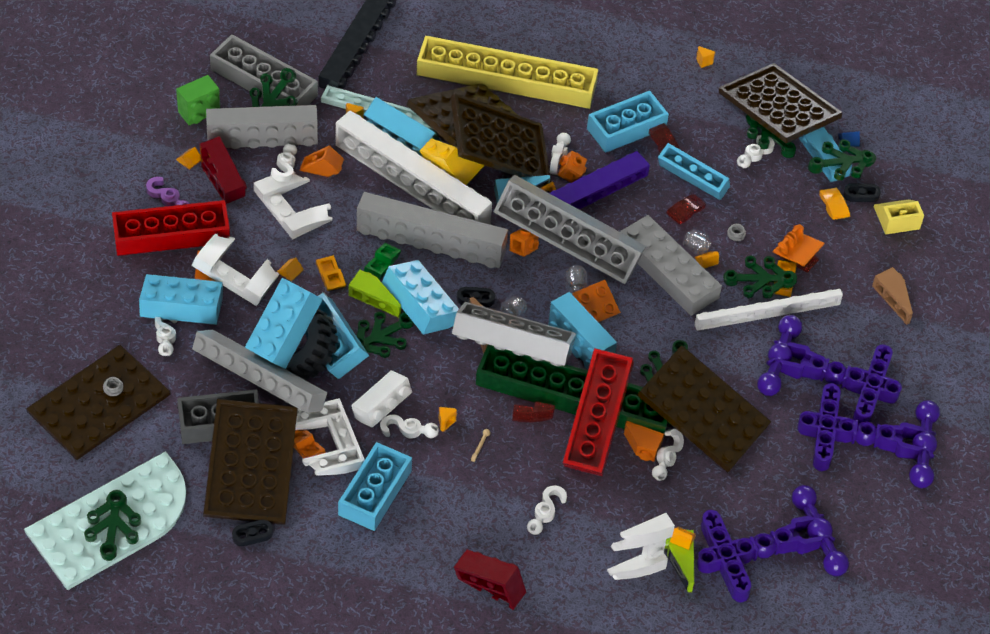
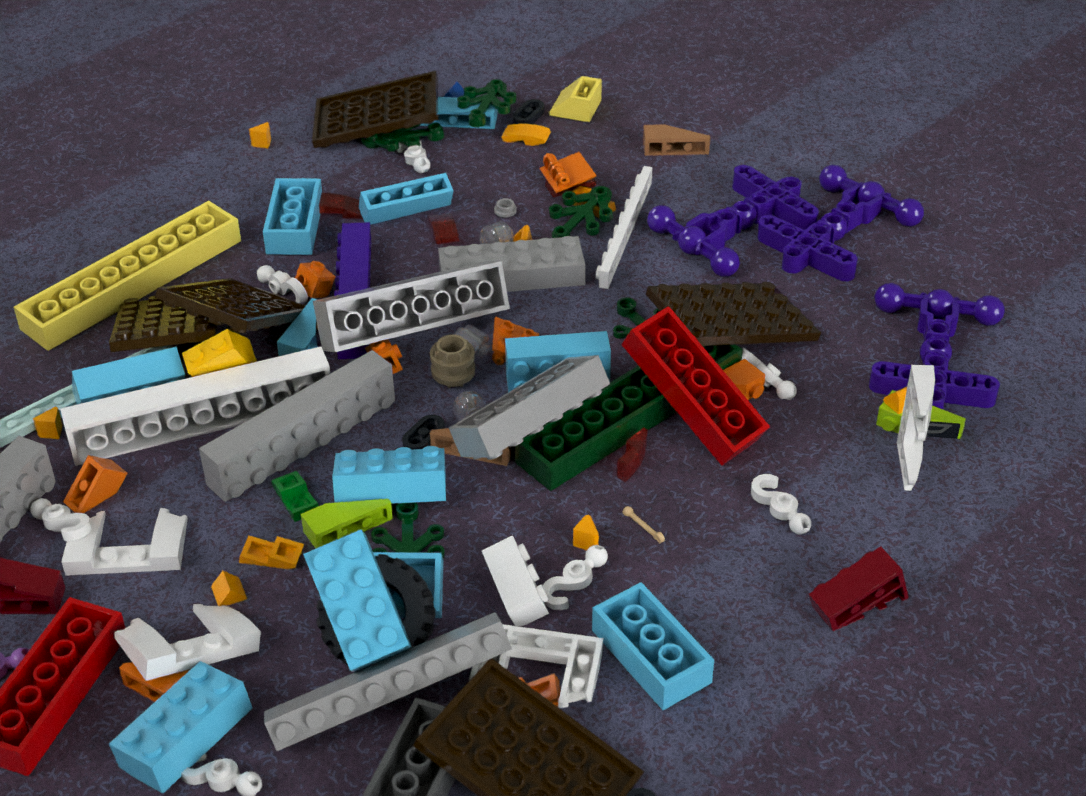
camera: 55 degrees left, 10 degrees down
none -> dark tan piece [430,335,475,388]

